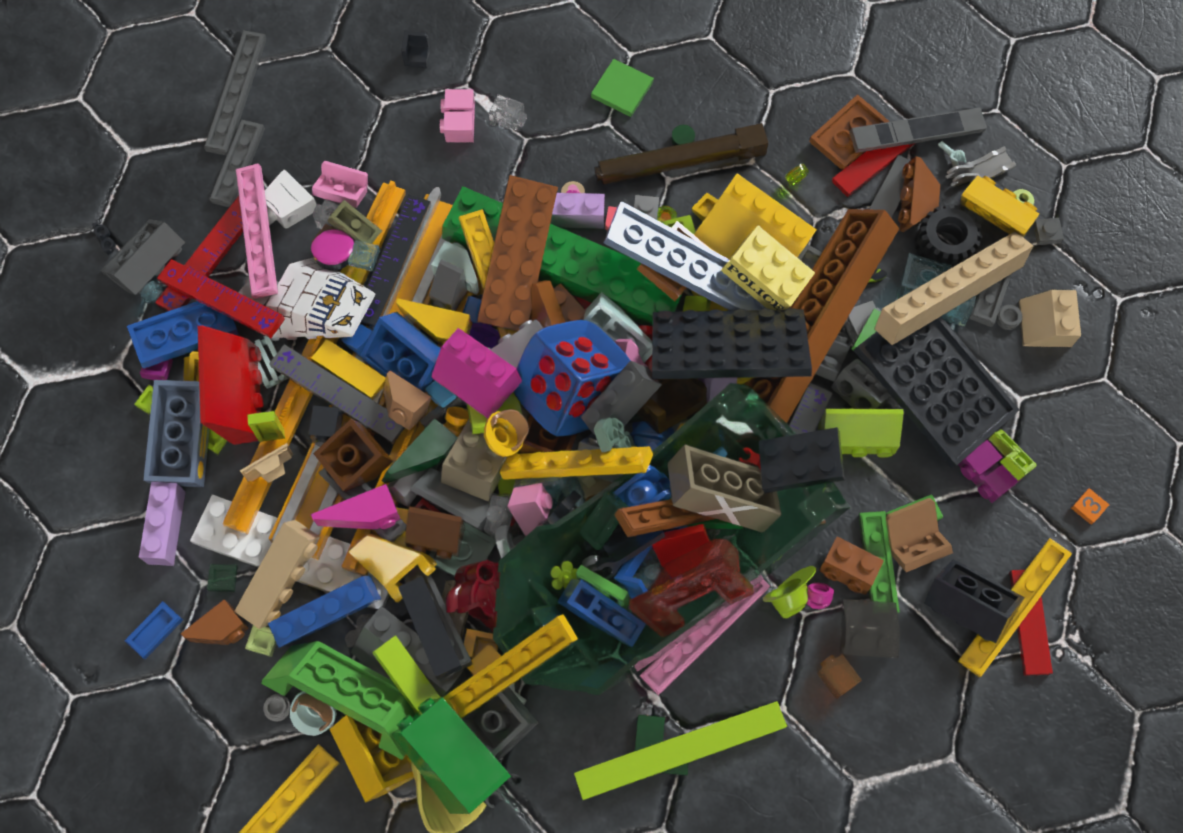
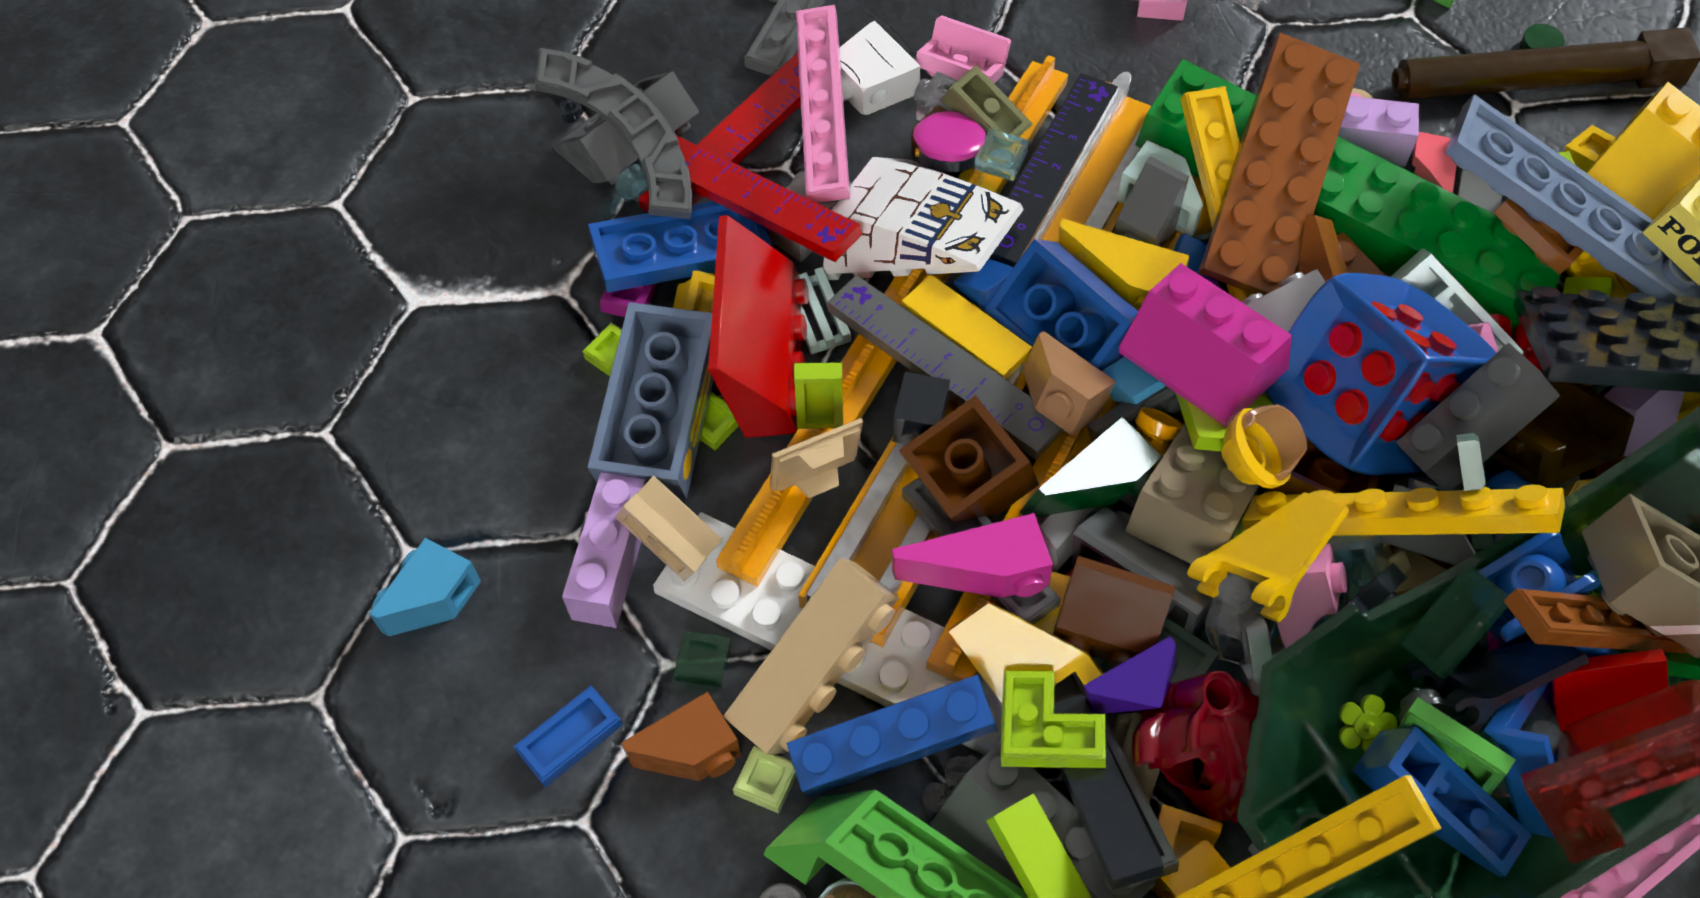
camera: 10 degrees right, 10 degrees down
none -> dark azure slope [369,538,481,636]
none -> dark grey tile [535,48,692,219]
none -> tan panel [615,476,722,581]
none -> lime tile [1001,671,1106,768]
none -> dark purple slope [1083,636,1177,714]
none -> yellow flag [1187,492,1349,623]

